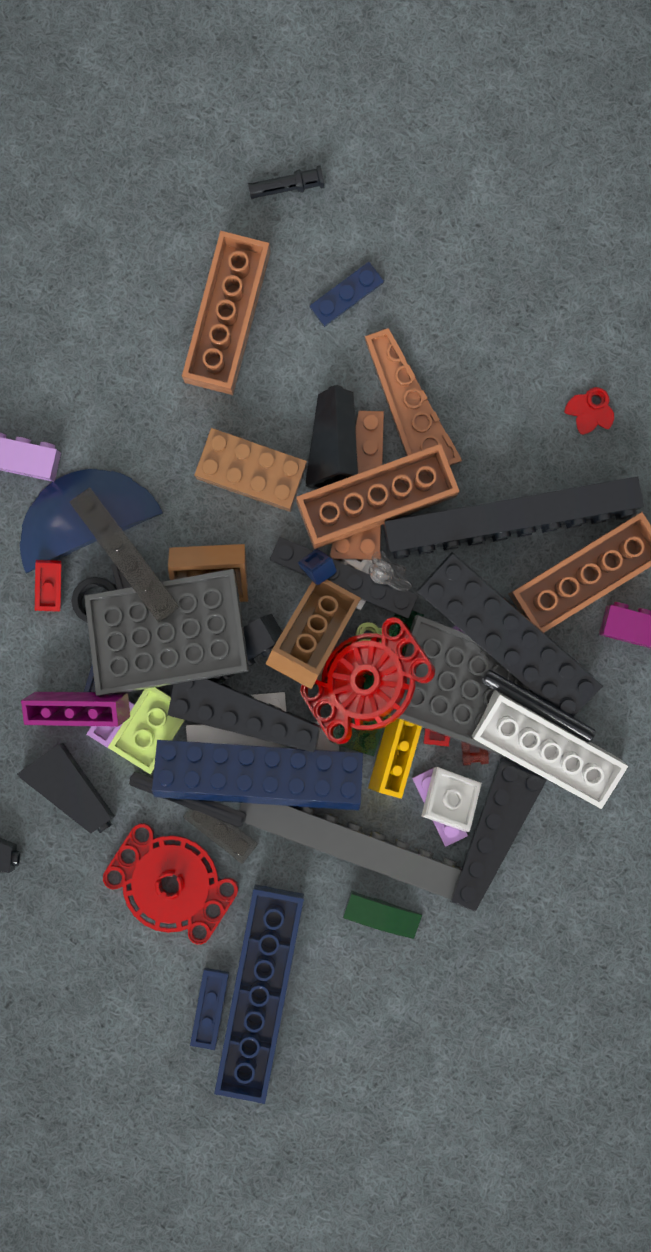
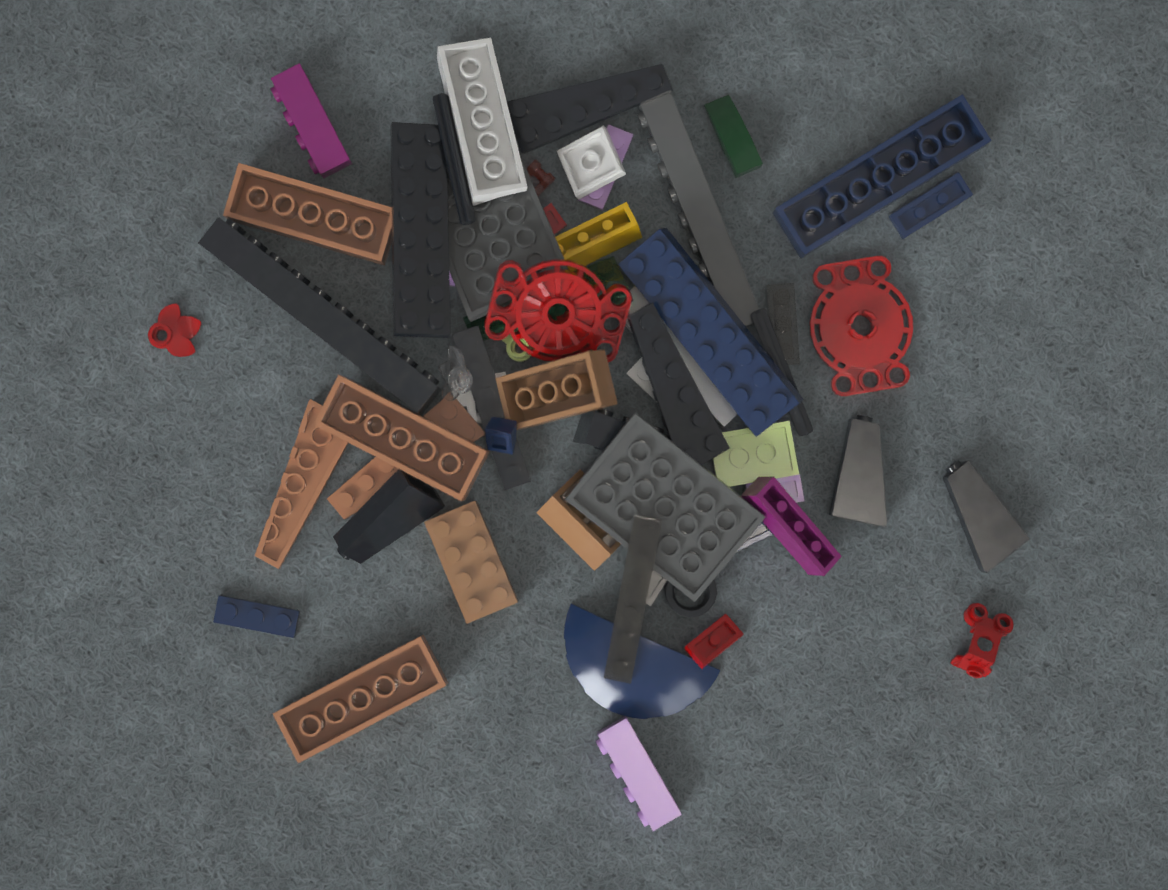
camera: 135 degrees left, 0 degrees up
black pin [248,165,325,200] -> none

